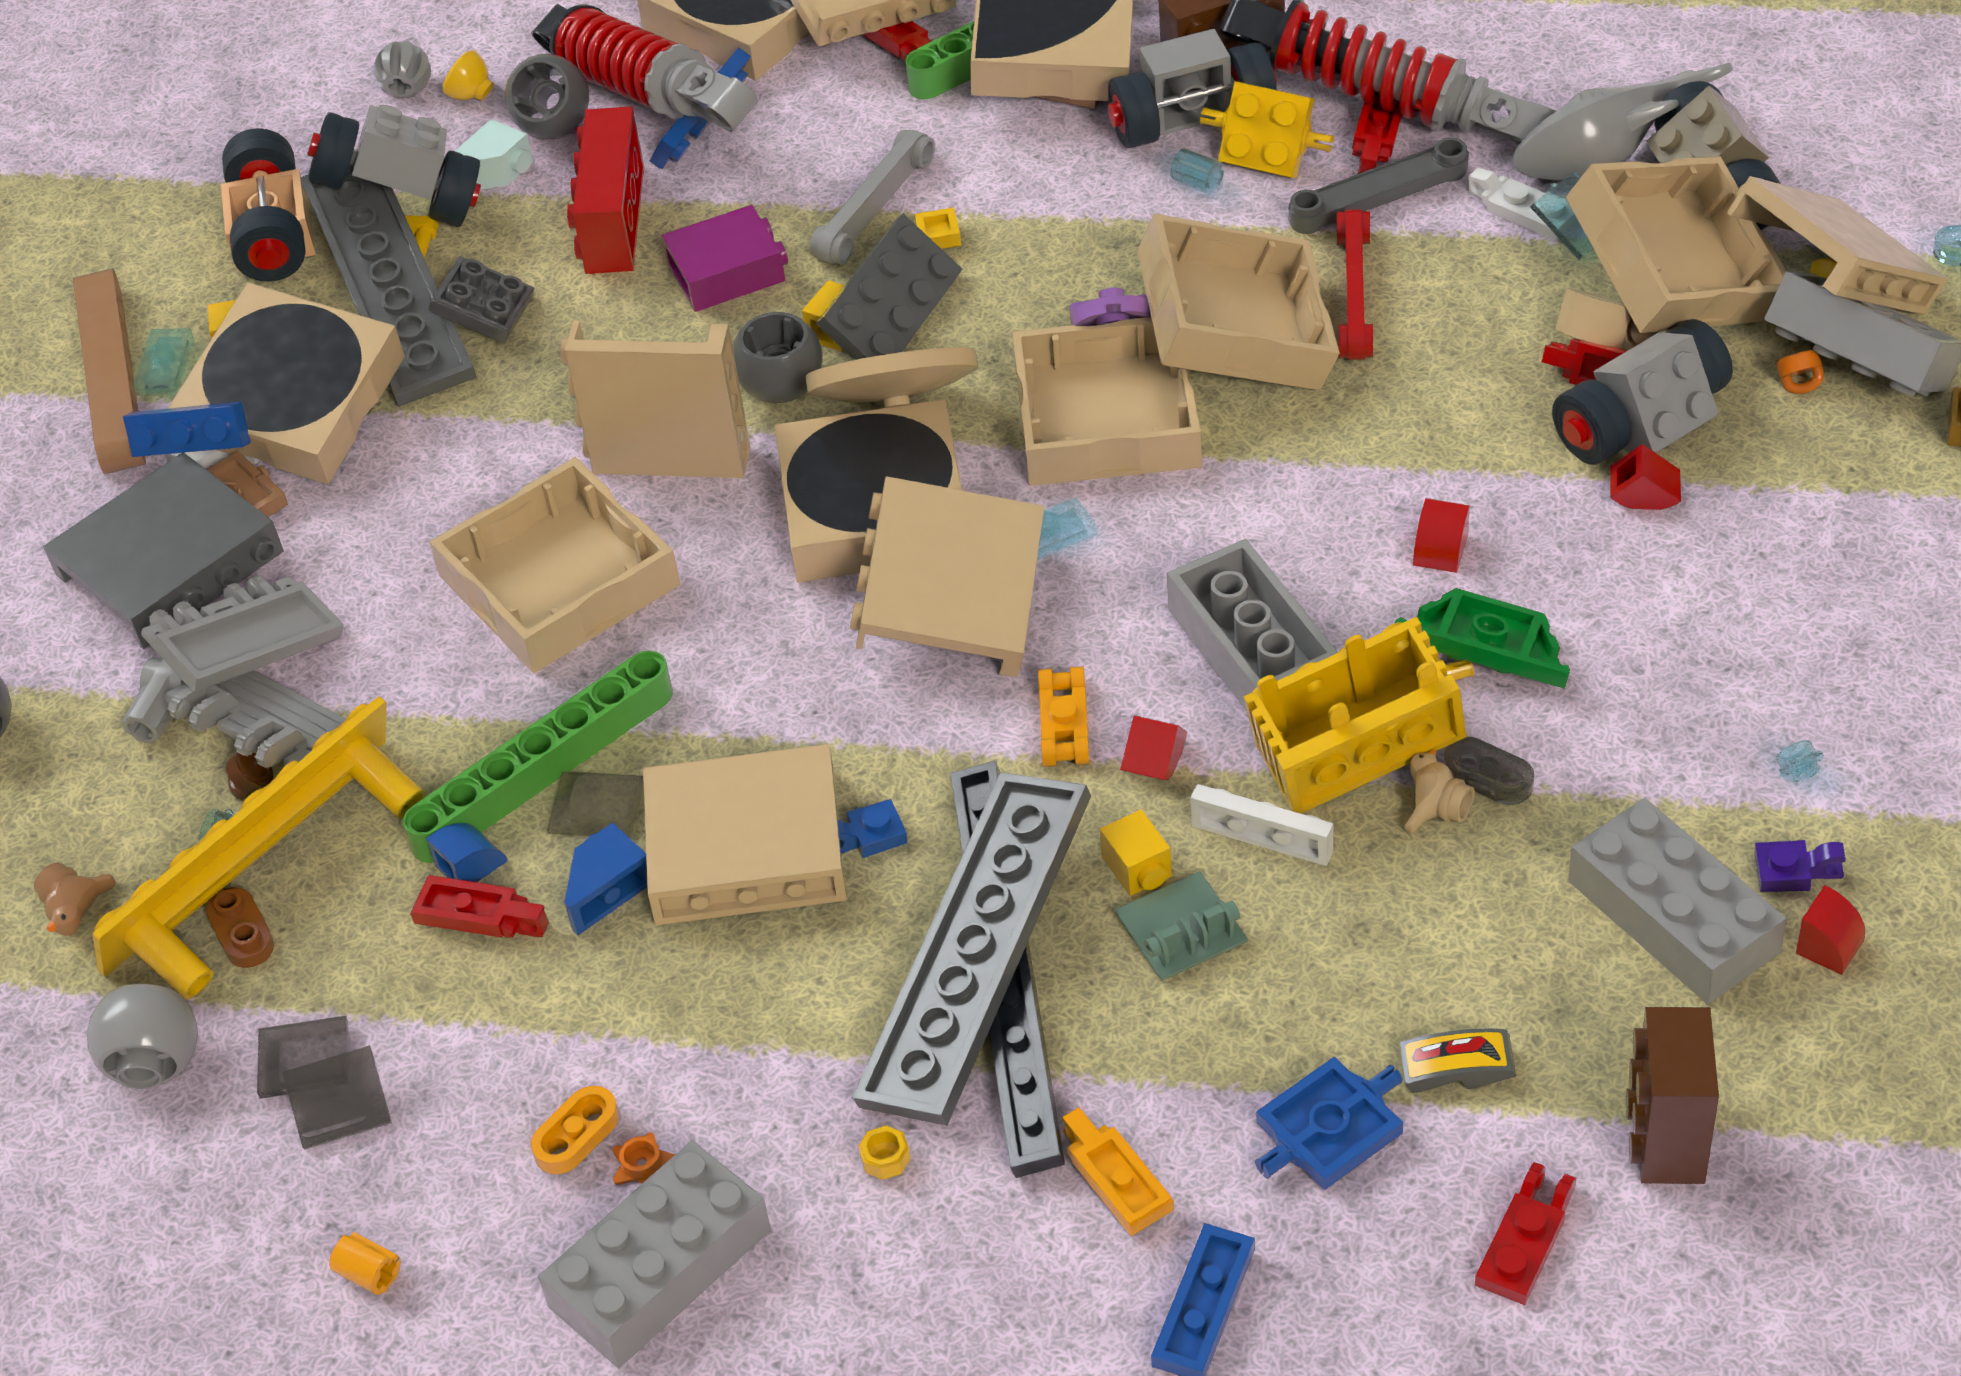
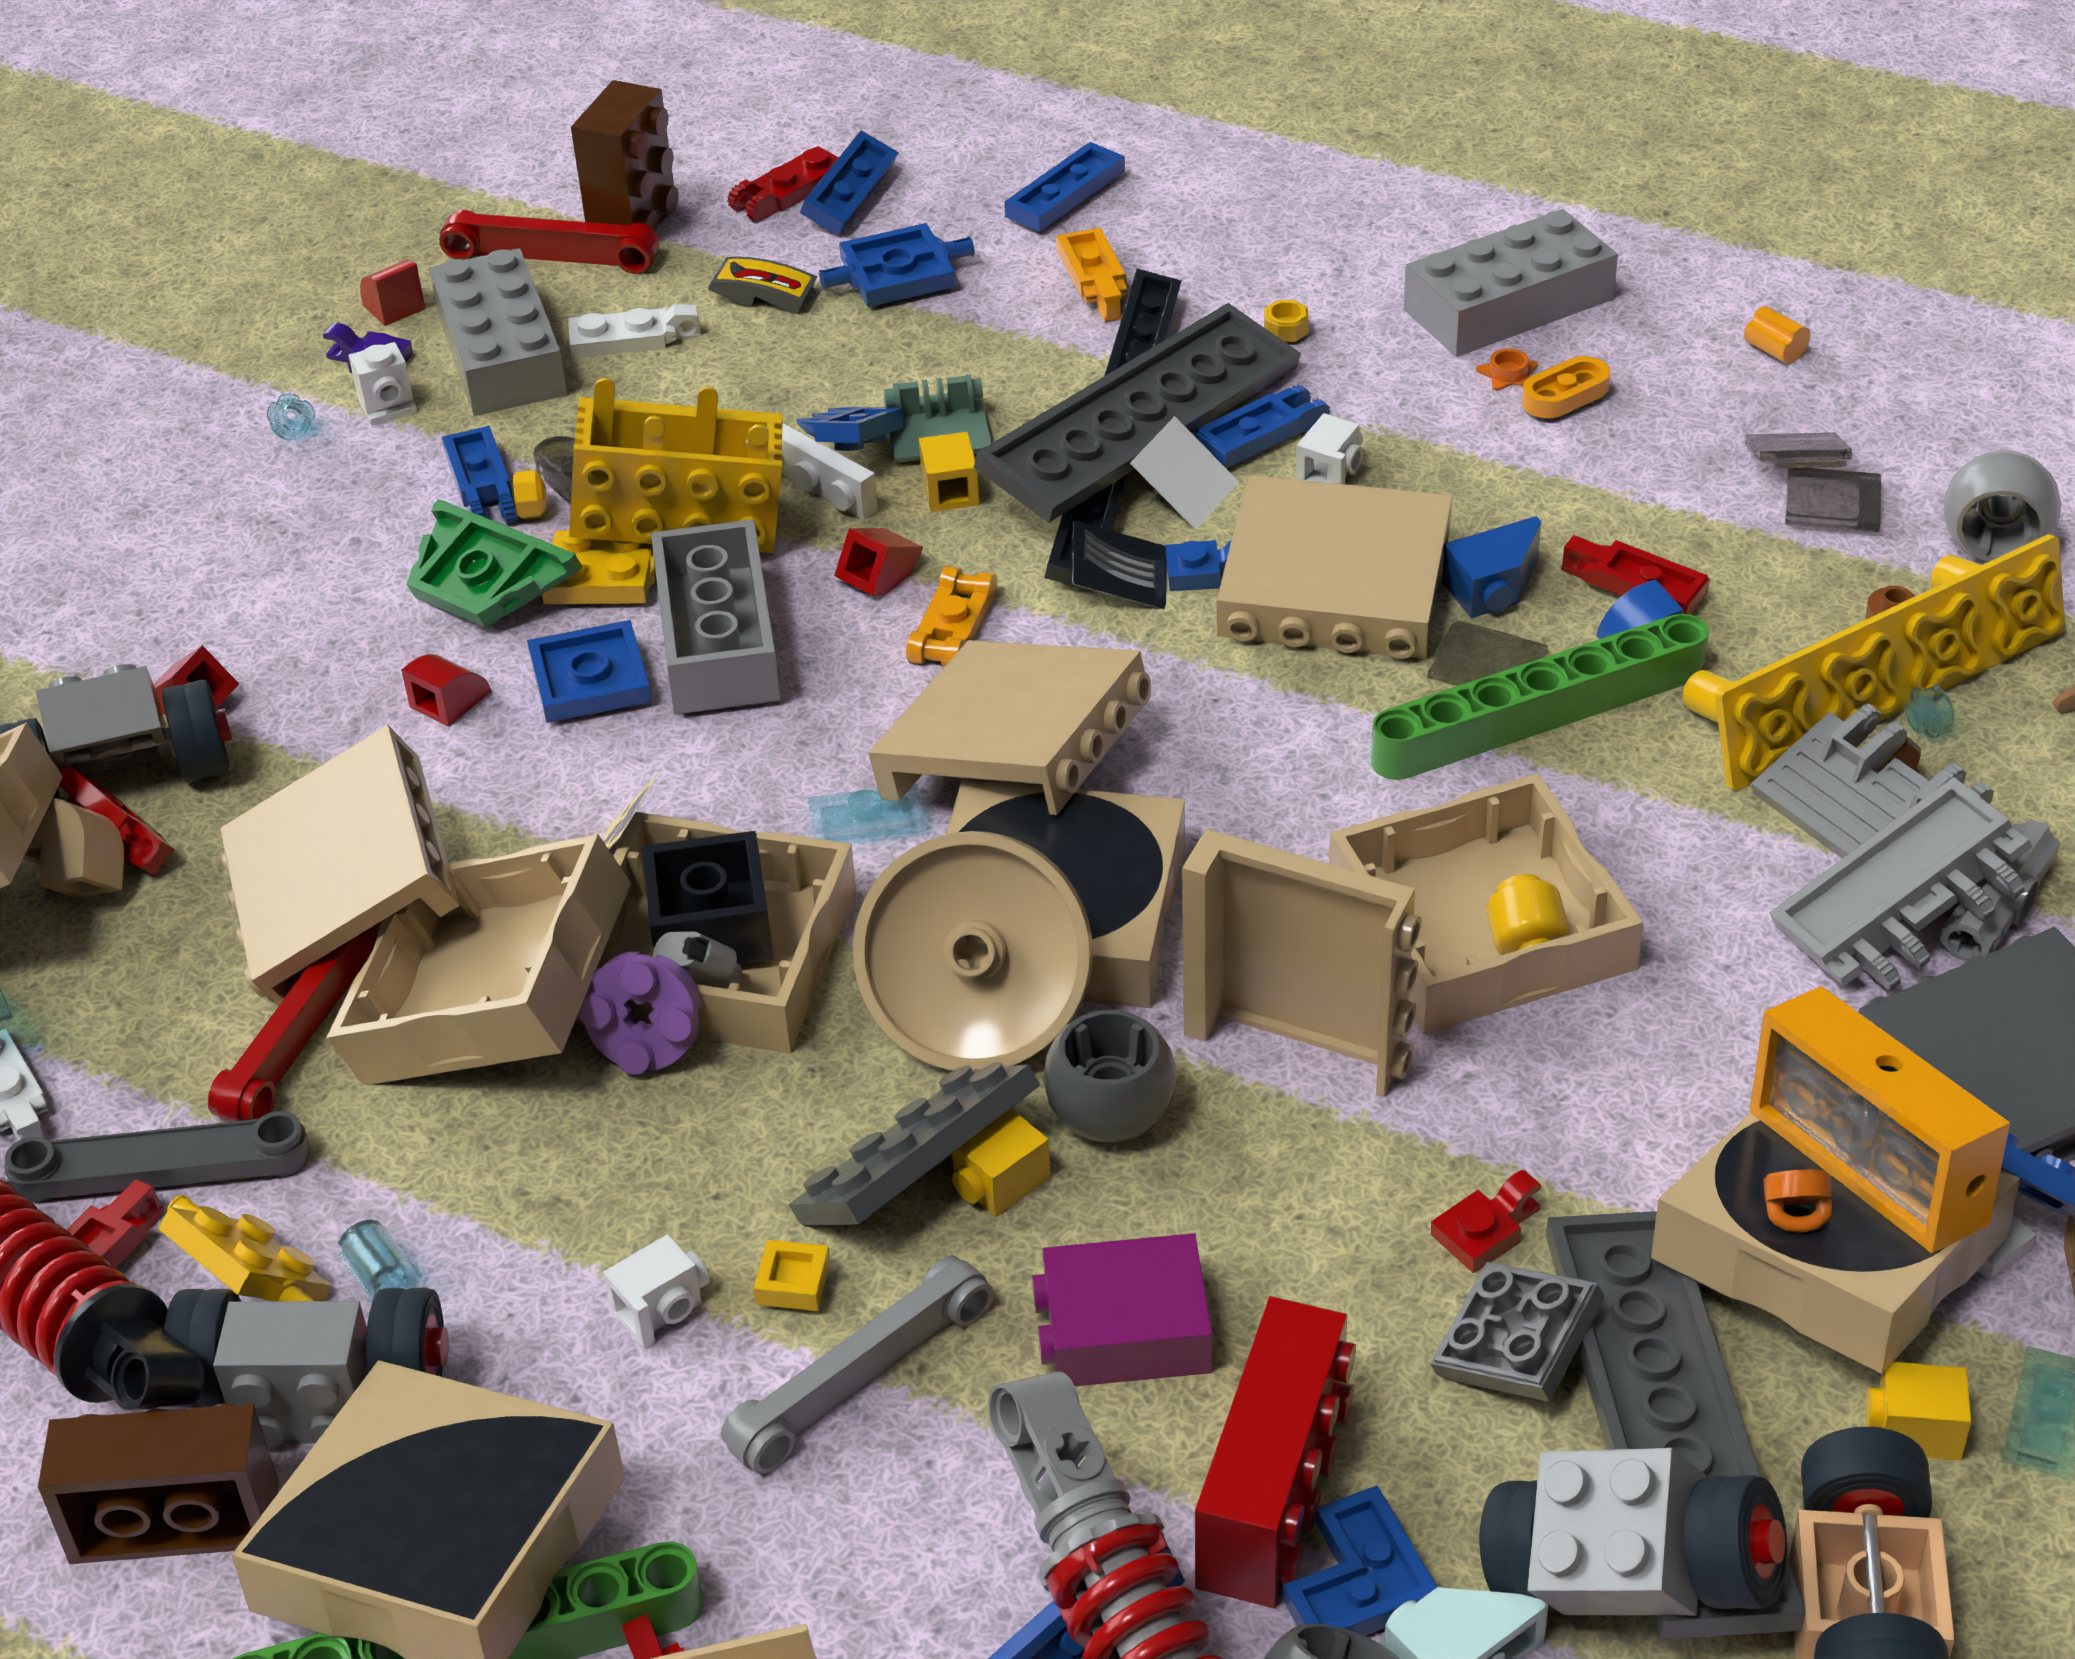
camera: 165 degrees left, 5 degrees down
none -> tan panel [220,724,460,1005]
none -> white brick [349,342,417,425]
none -> red piece [439,209,659,274]
none -> blue hinge [442,426,517,525]
none -> yellow tile [513,470,547,520]
none -> blue plate [527,620,652,723]
none -> white hinge [568,304,700,359]
none -> sticker [602,772,659,849]
none -> white brick [603,1234,710,1349]
none -> black brick [641,831,774,964]
none -> light grey piece [653,932,742,989]
none -> blue plate [796,407,904,451]
none -> blue plate [800,130,899,236]
none -> black sticker [1072,521,1166,609]
none -> white sticker [1130,416,1239,530]
none -> blue hinge [1195,384,1331,469]
none -> blue plate [1283,1485,1437,1636]
none -> white brick [1296,413,1363,484]
none -> red plate [1431,1169,1541,1273]
none -> yellow head [1486,874,1569,955]
none -> light orange brick [1749,986,2010,1254]
none -> orange tile [1763,1169,1832,1233]

